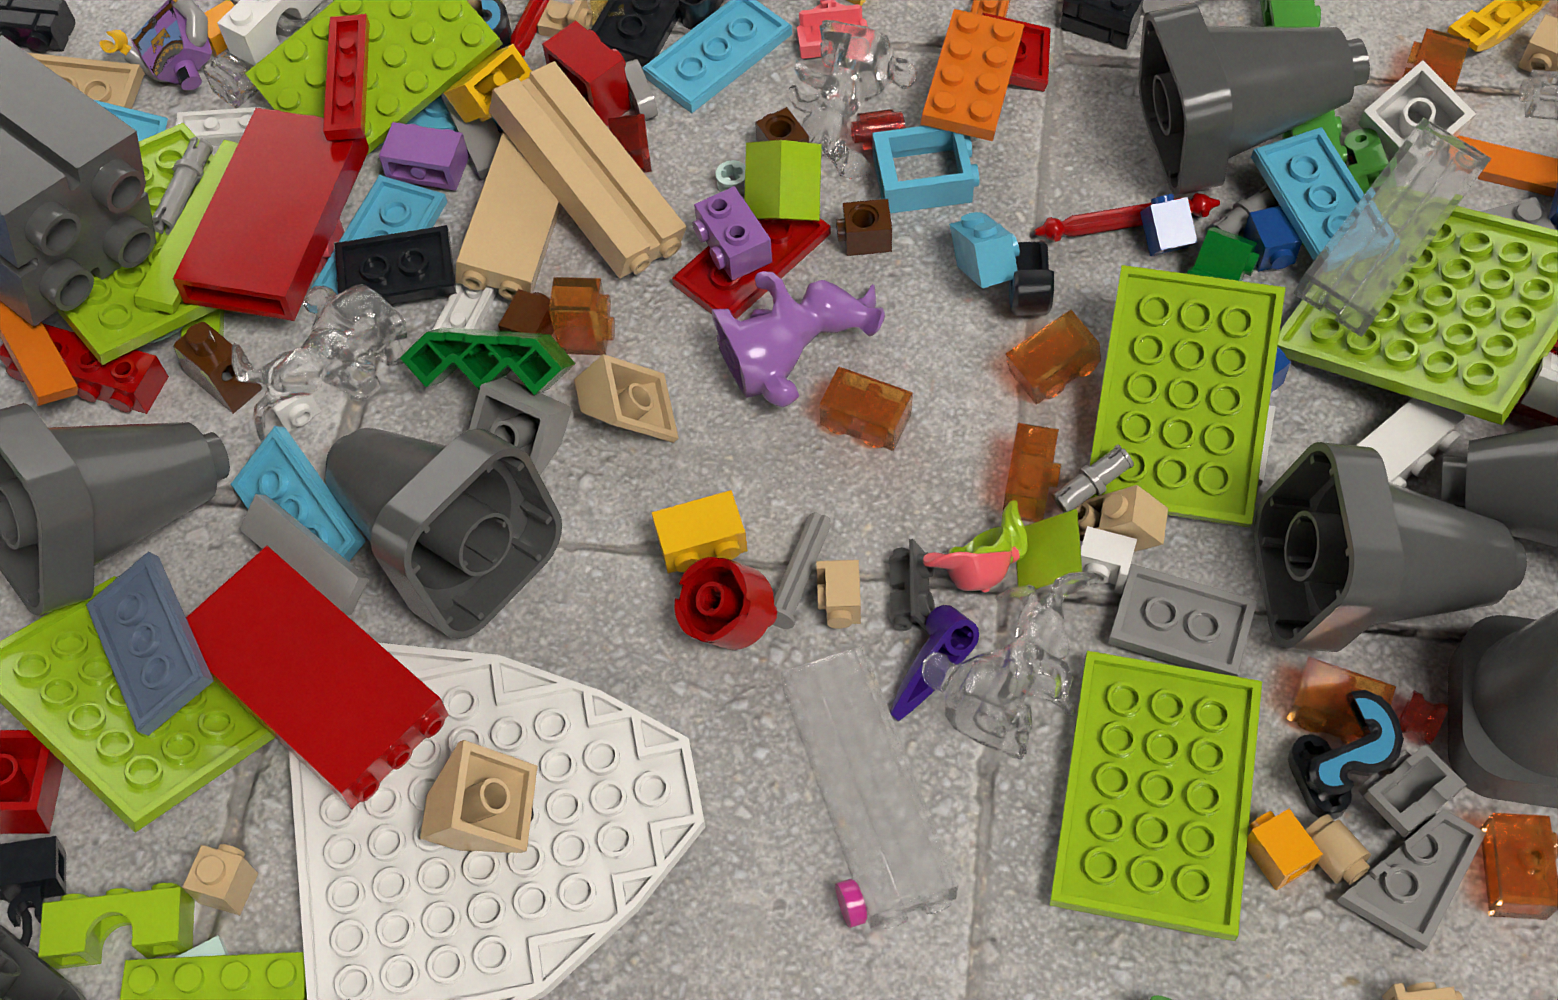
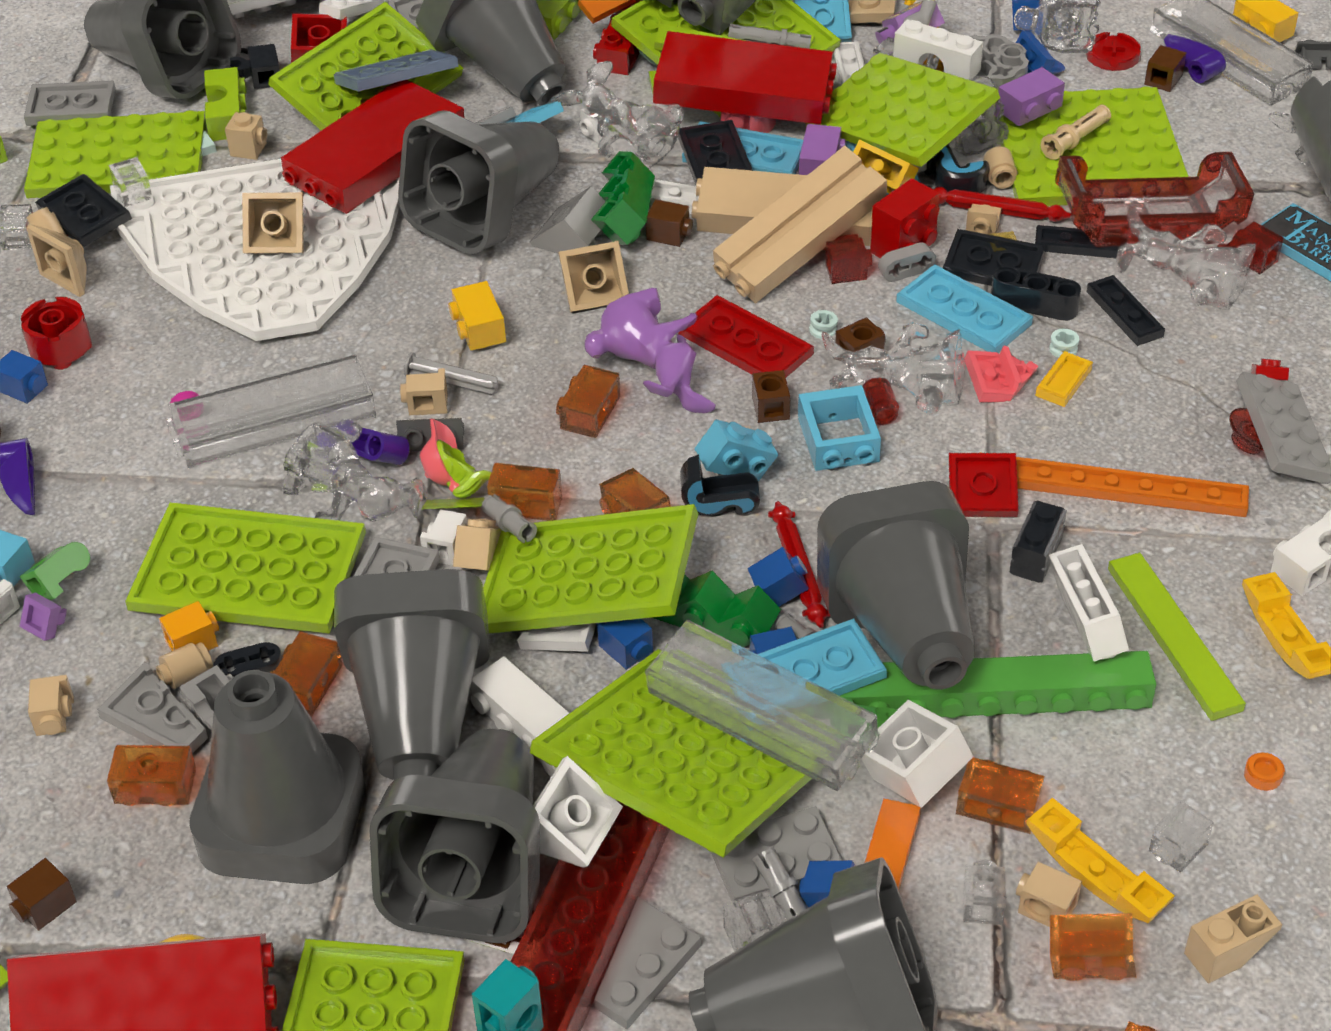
camera: 85 degrees right, 15 degrees down
reddish brown torso [173,322,263,414] -> none
red plate [323,14,370,141] -> none
clear orange brick [549,277,615,355] -> none
red brick [674,557,778,650] -> none
medium lavender brick [692,186,772,281] -> none
lime slope [745,140,822,221] -> none
orange plate [920,9,1024,141] -> none
black animal [1305,690,1404,797] -> none

